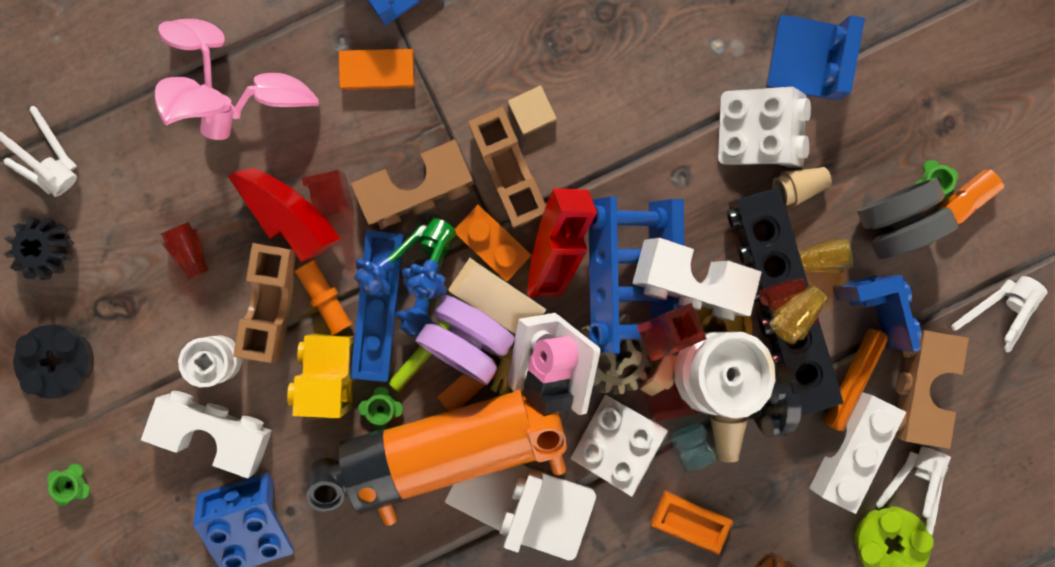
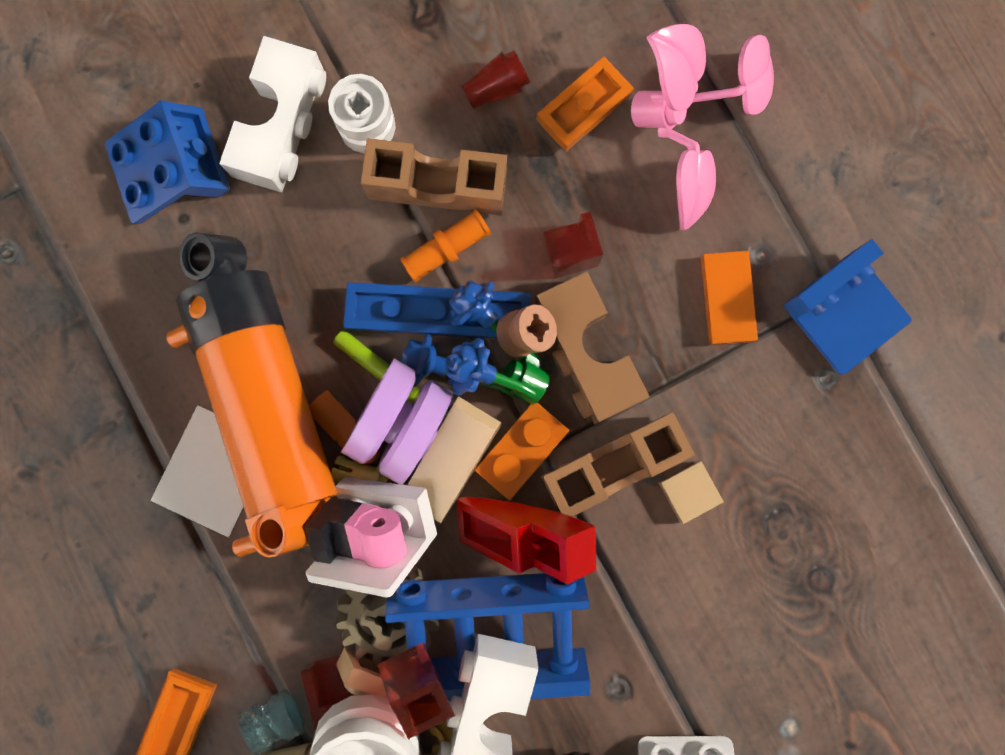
camera: 85 degrees right, 5 degrees down
red slope [228,168,341,262] -> none
yellow brick [287,334,355,418] -> none
bright green plate [359,386,403,430] -> none
white bracket [499,467,596,560] -> none
white hinge [570,395,668,497] -> none
none -> nougat wheel [497,304,557,357]
none -> orange plate [536,56,634,152]

